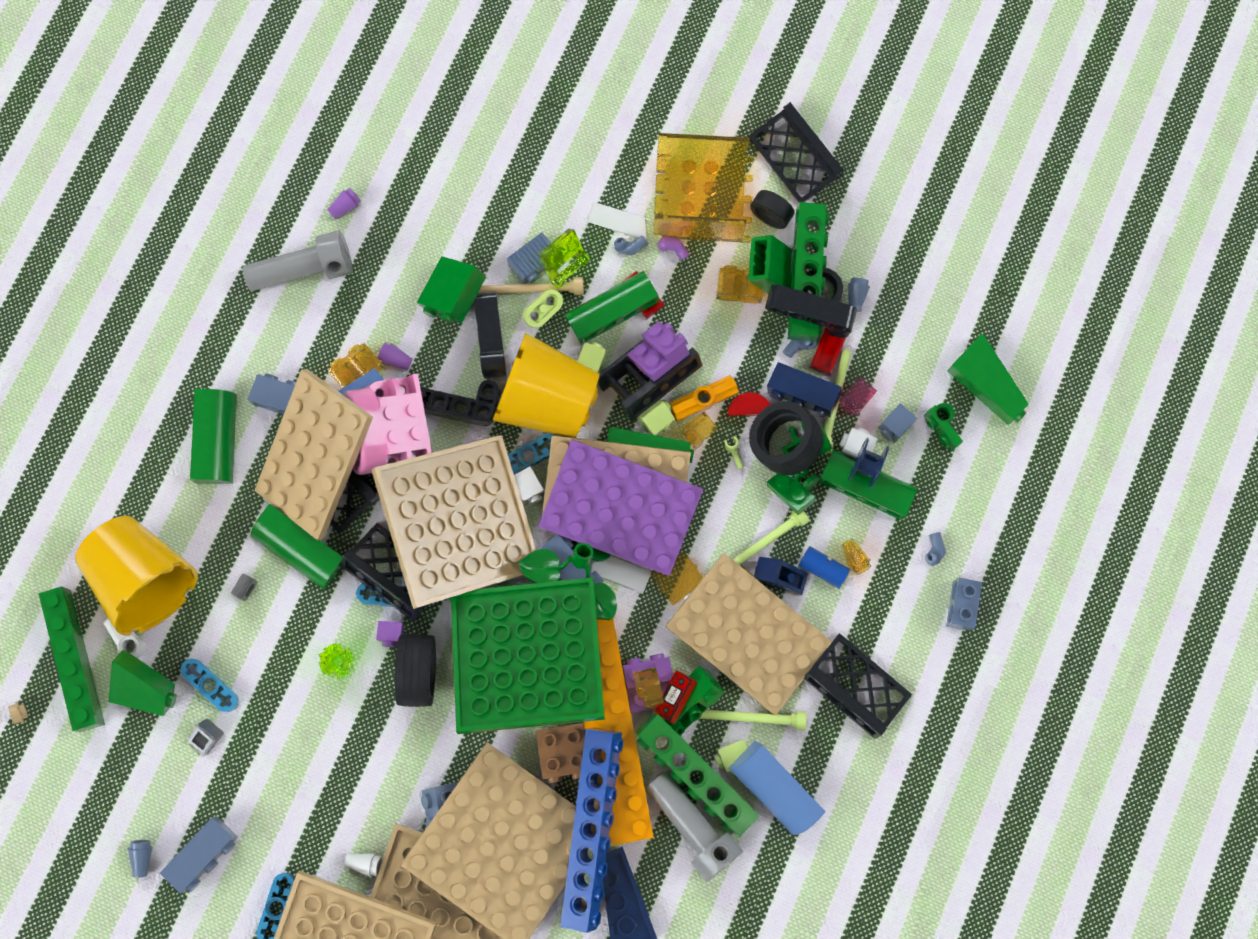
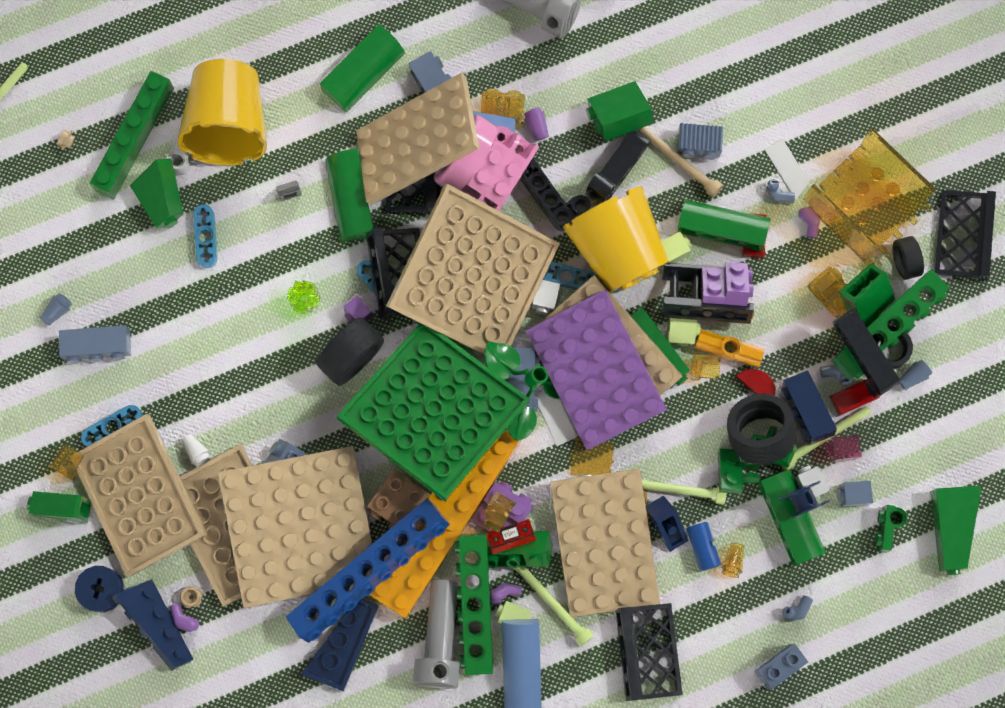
camera: 45 degrees right, 0 degrees up
flat silver slope [187,719,224,756] -> none
yellowish green plate [523,289,563,328] -> none
clear neon green plate [538,228,590,288] -> none
yellowish green hand [725,436,744,469] -> none
none -> medium lavender arm [490,583,522,605]

